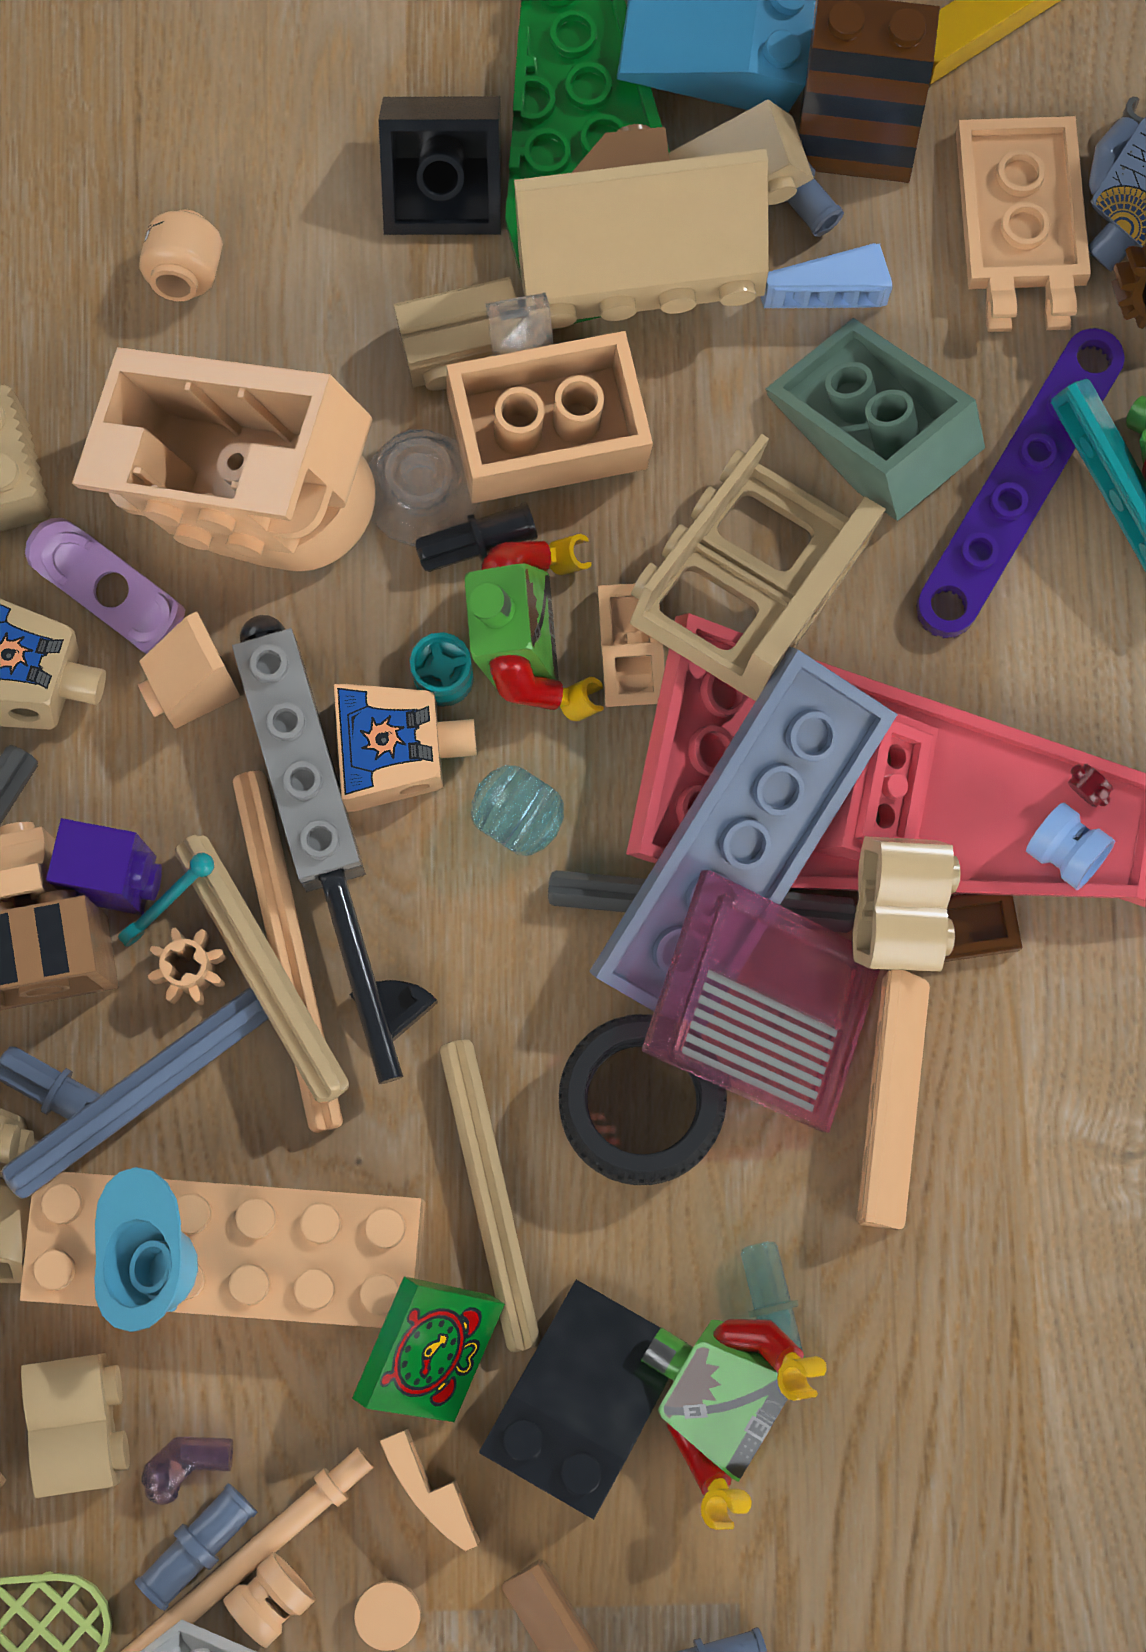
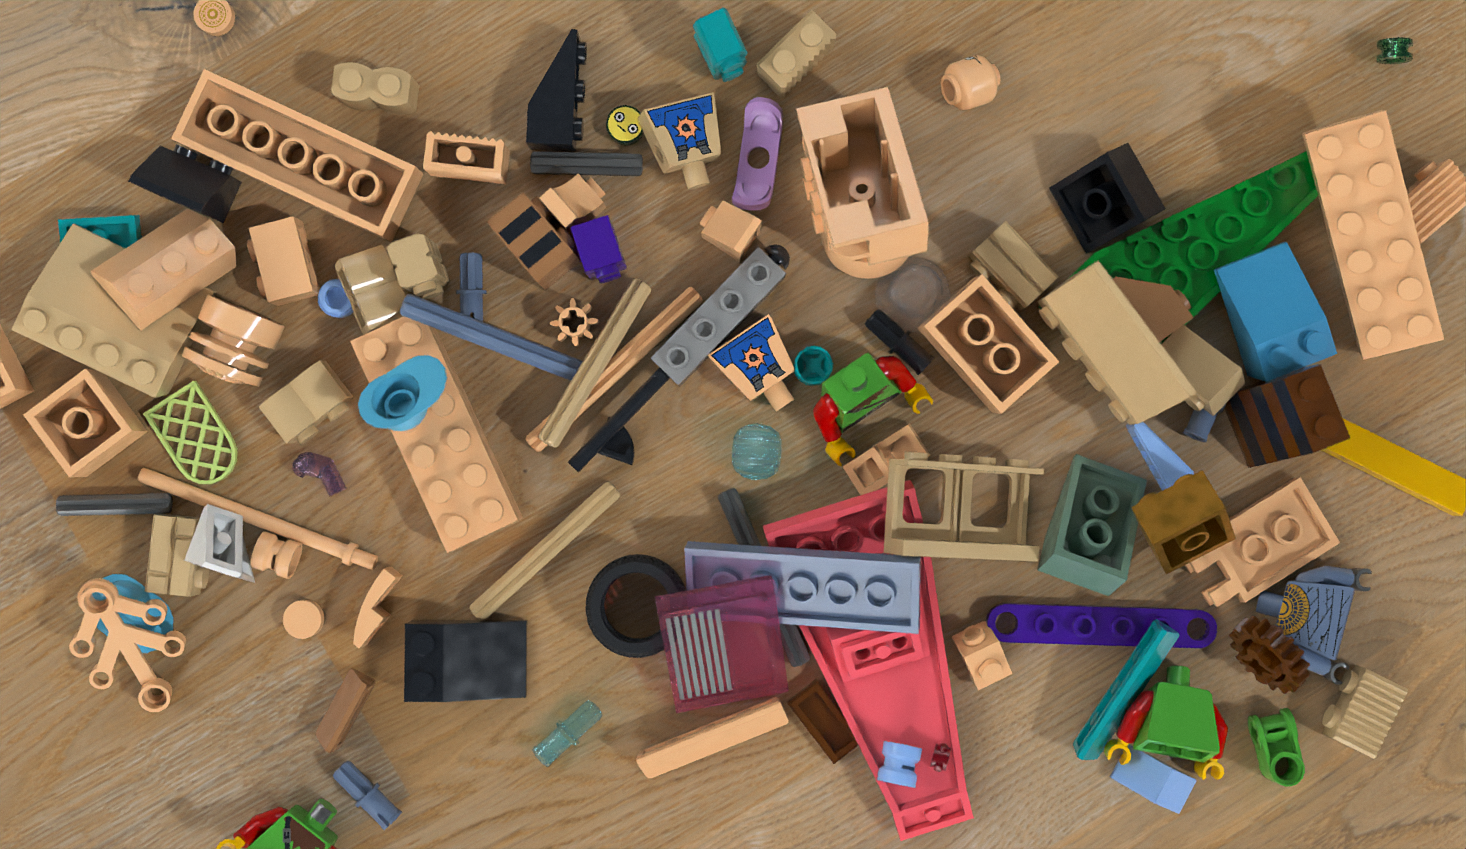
camera: 60 degrees right, 10 degrees up
teal hinge [118,852,214,947] -> none
sand blue pin [134,1483,258,1611] -> none
green tile [352,1276,505,1422] -> none
clear tile [485,292,553,356] -> none
torso [642,1319,827,1530] -> none
tan brick [853,836,960,971] -> none
none -> light nougat bracket [952,621,1012,690]
none -> pearl gold brick [1131,470,1236,575]

